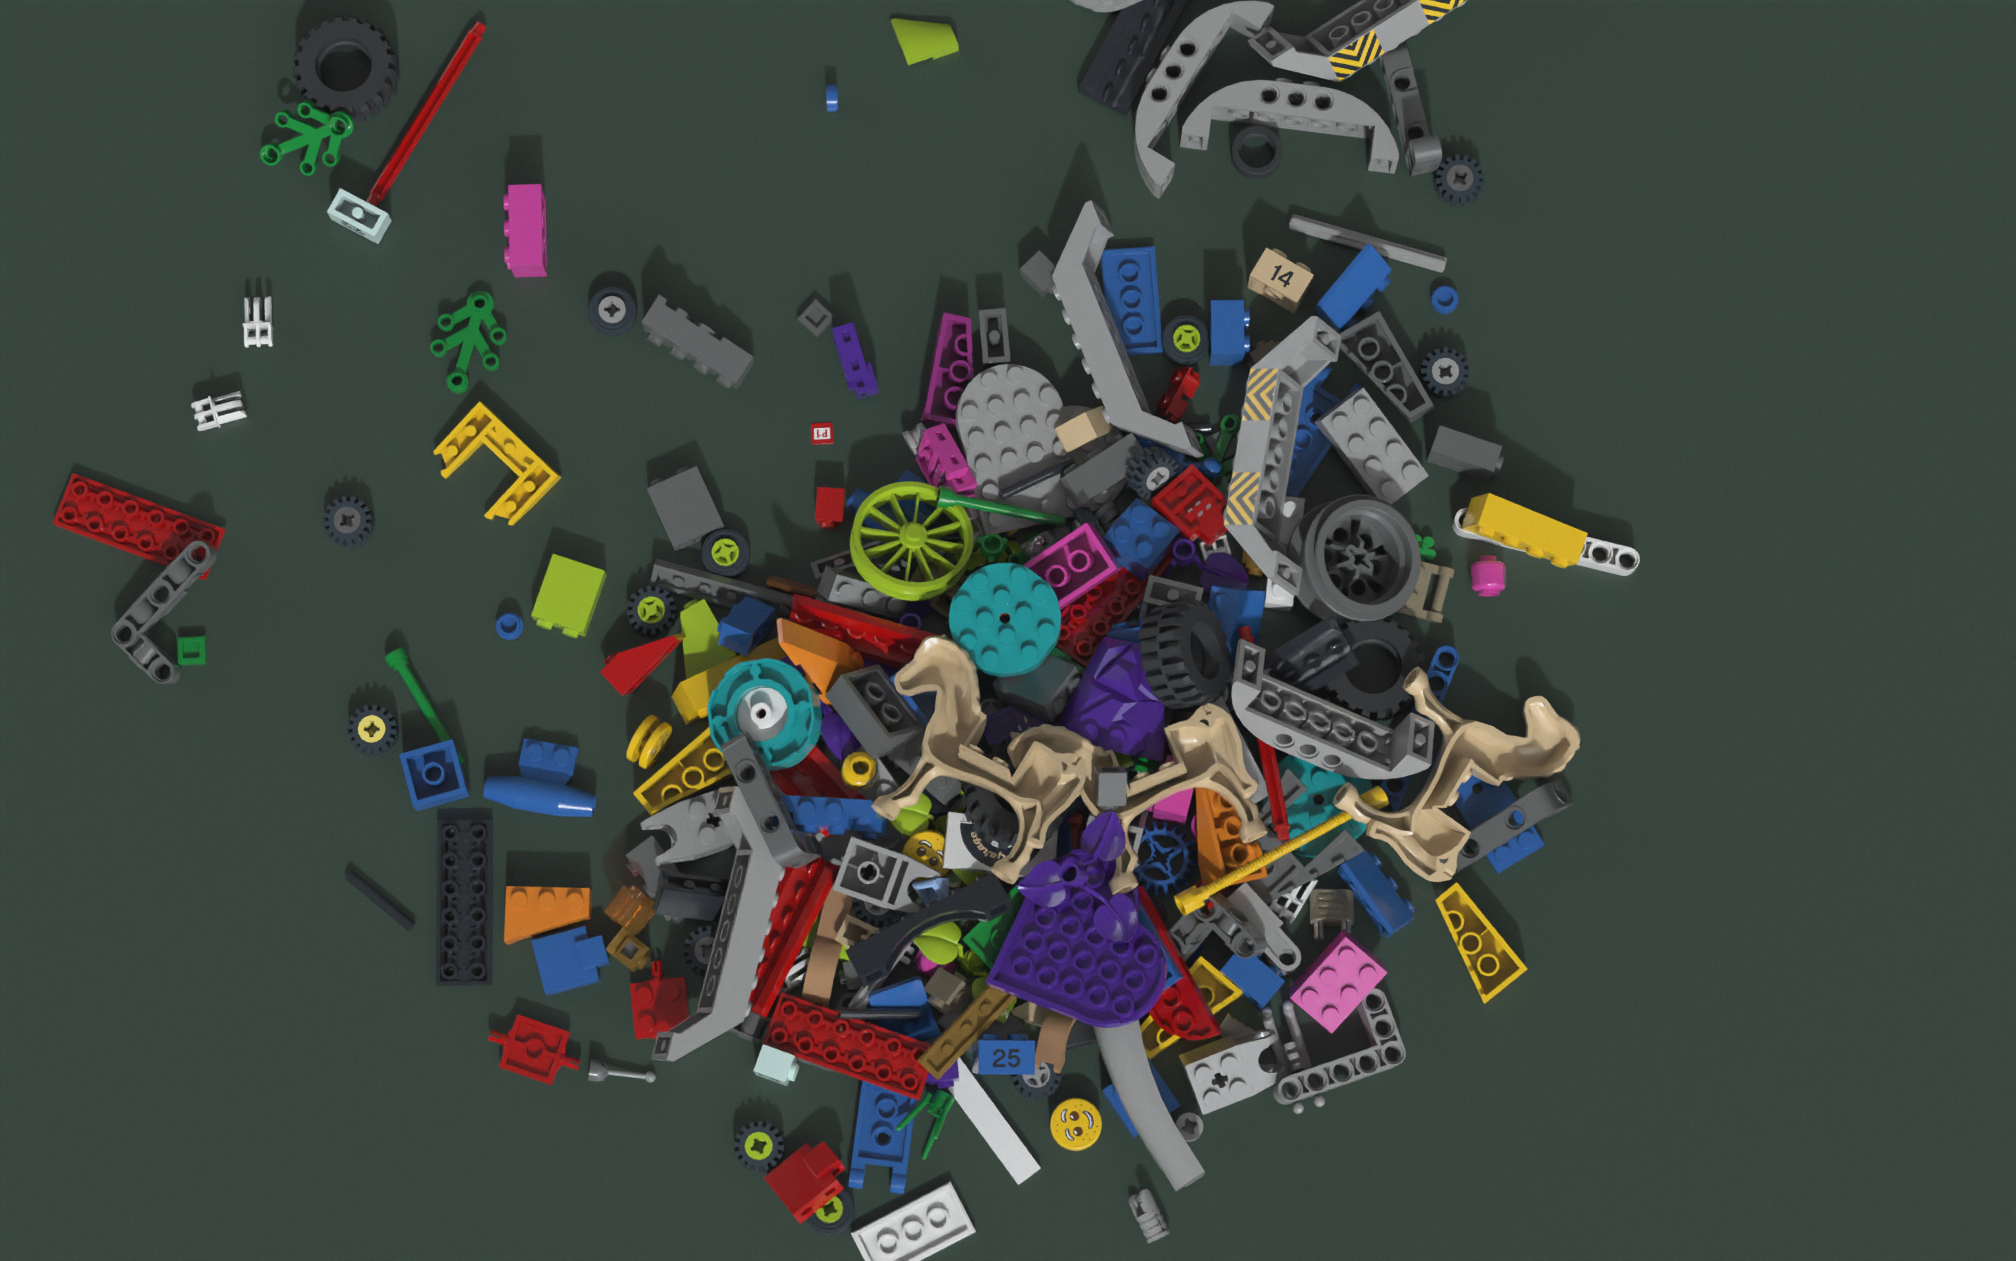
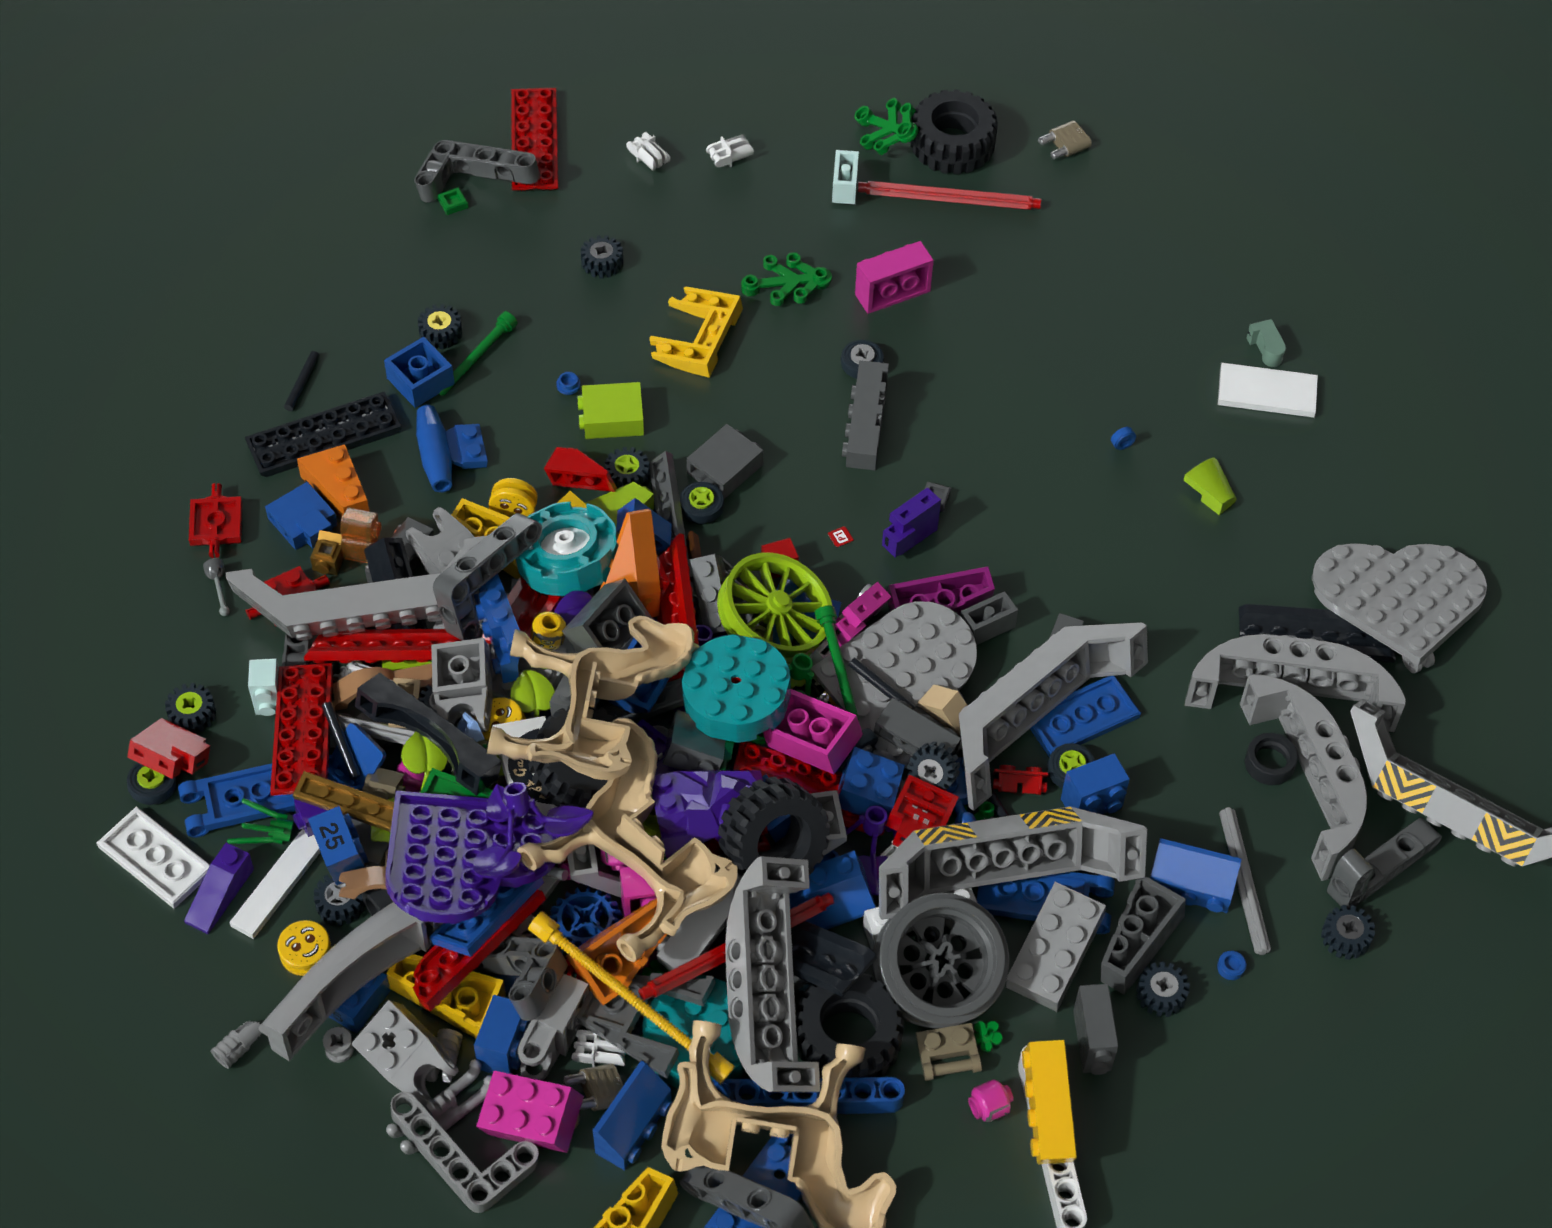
camera: 65 degrees right, 25 degrees down
brick [1093,766,1127,810] -> none
tan brick [1247,248,1314,314] -> none
none -> dark purple slope [184,842,254,934]

